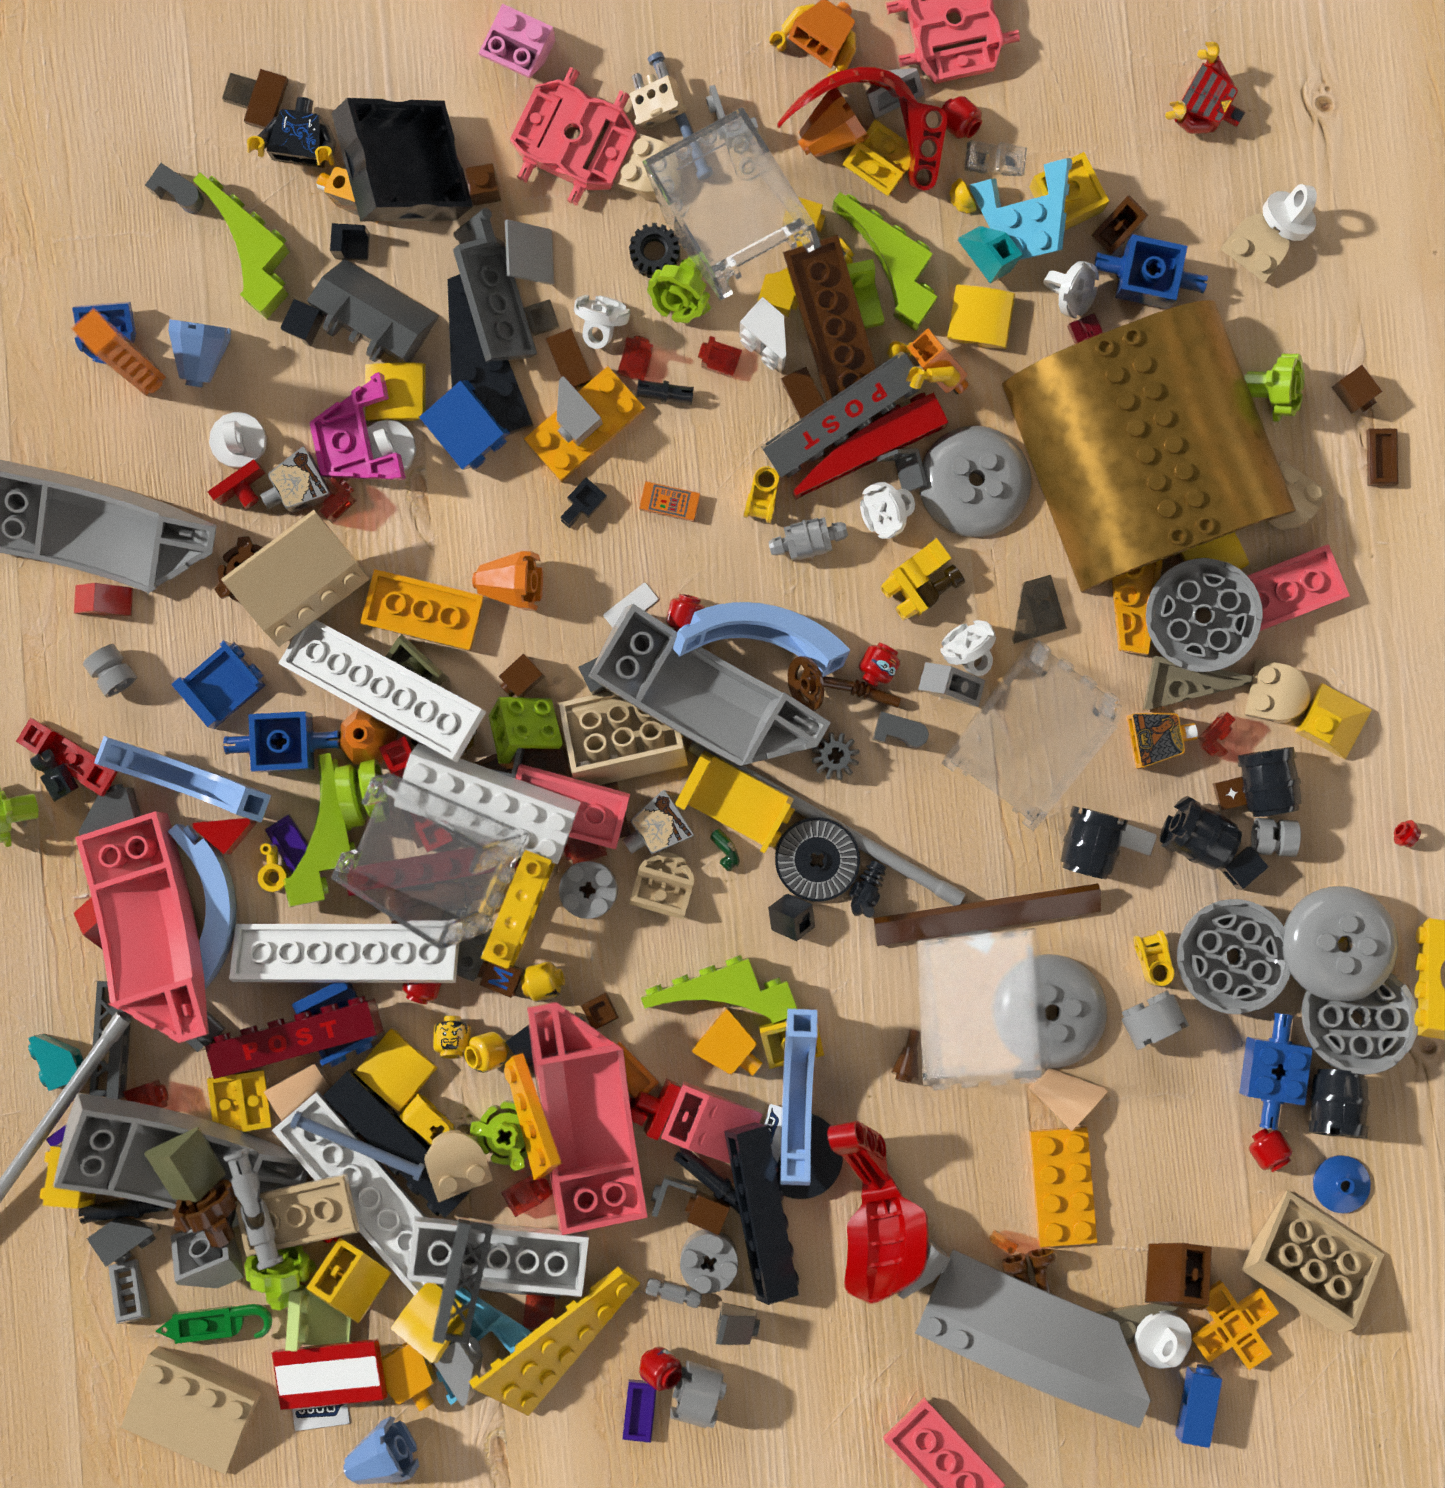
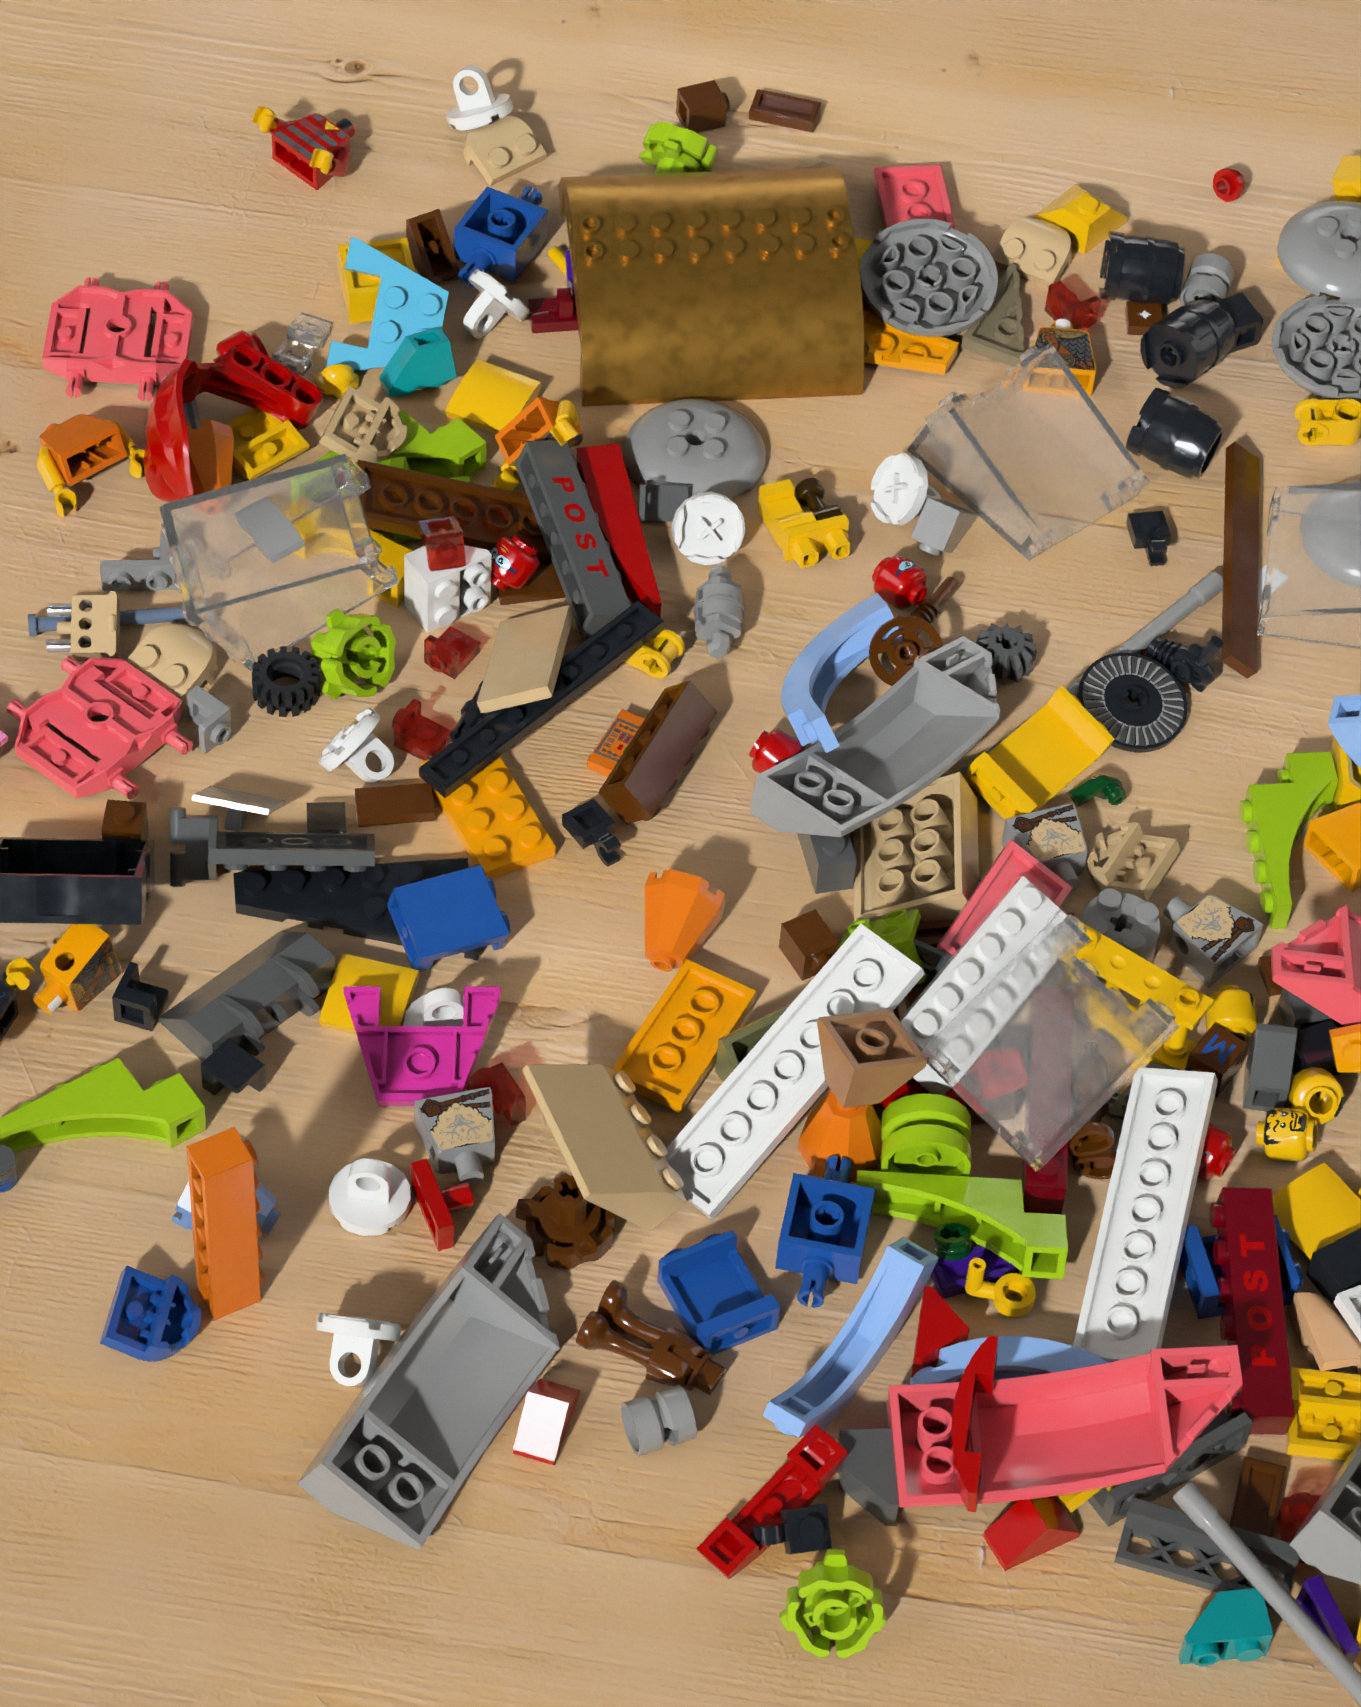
camera: 80 degrees left, 35 degrees down
light grey slope [557,376,603,446] -> none
white sticker [603,583,658,628] -> none
black panel [768,894,815,941] -> none
dark grey leg [872,712,929,748] -> none
clear smoke wing [1012,575,1067,644] -> none
none -> light grey bracket [187,685,232,753]
none -> light grey slope [234,496,306,563]
none -> white tile [315,1313,402,1386]
none -> tan slope [319,386,407,464]
none -> clear red bracket [418,516,466,571]
none -> black tile [419,601,664,798]
none -> tan tile [477,605,574,713]
none -> red head [490,534,540,591]
none -> reddish brown piece [576,1280,726,1395]
none -> reddish brown brick [598,681,717,824]
none -> medium nougat slope [817,1009,927,1108]
none -> dark green bush [933,1223,972,1260]
none -> red slope [951,1335,998,1512]
none -> black plate [1126,511,1171,566]
none -> light grey torso [1163,895,1263,988]
none -> reddish brown tile [1229,1456,1286,1538]
none -> dark grey slope [1243,1023,1297,1112]

